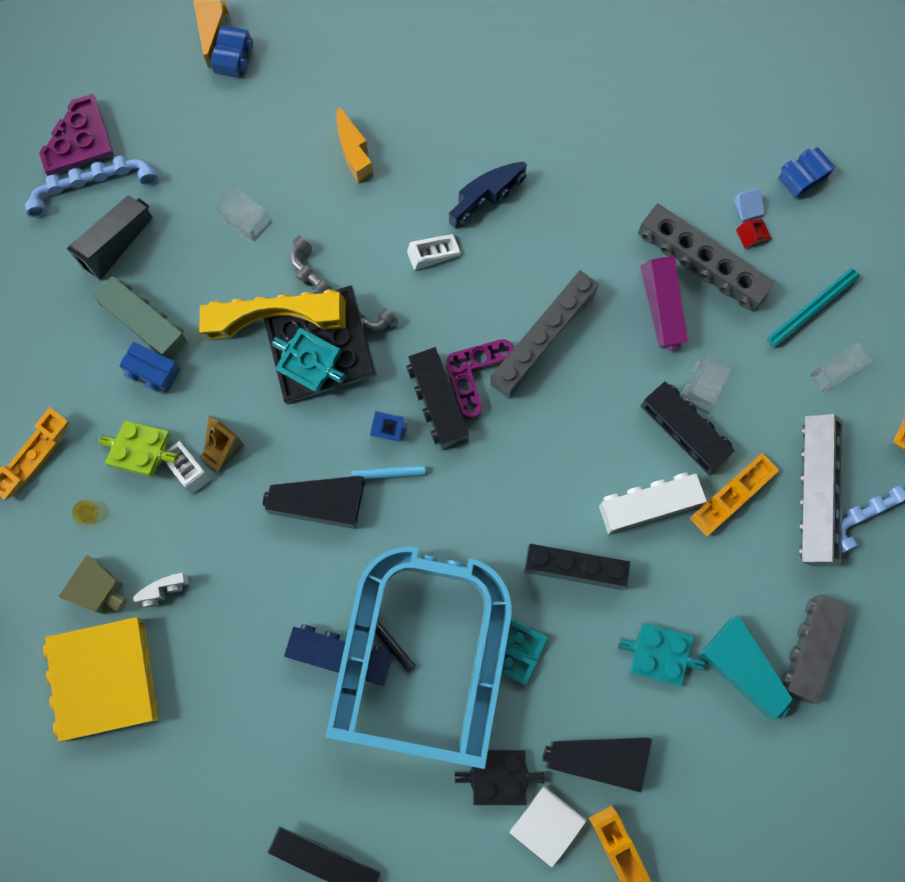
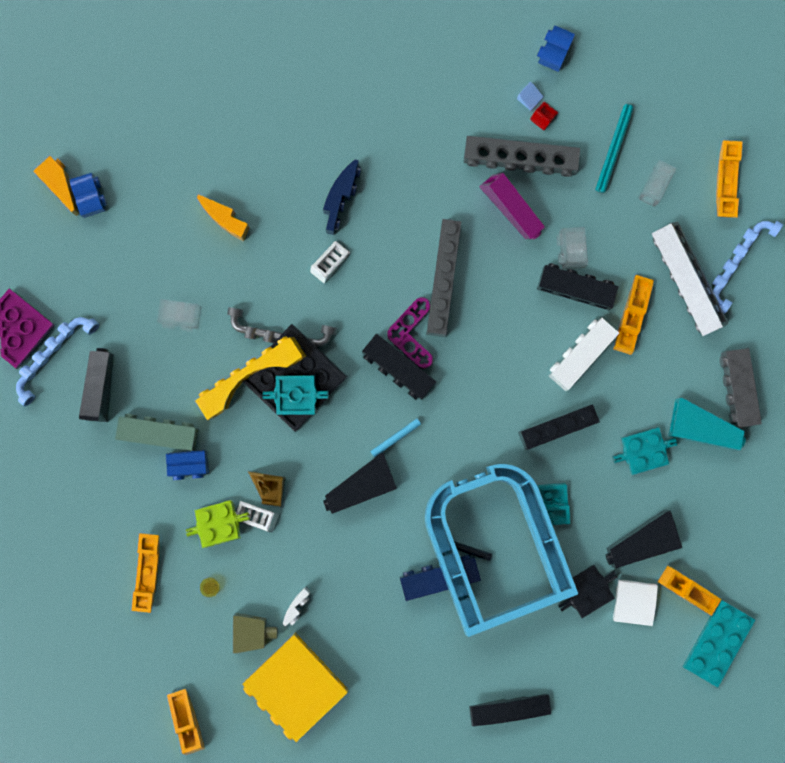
camera: 35 degrees left, 10 degrees up
blue brick [370,410,408,442] -> none

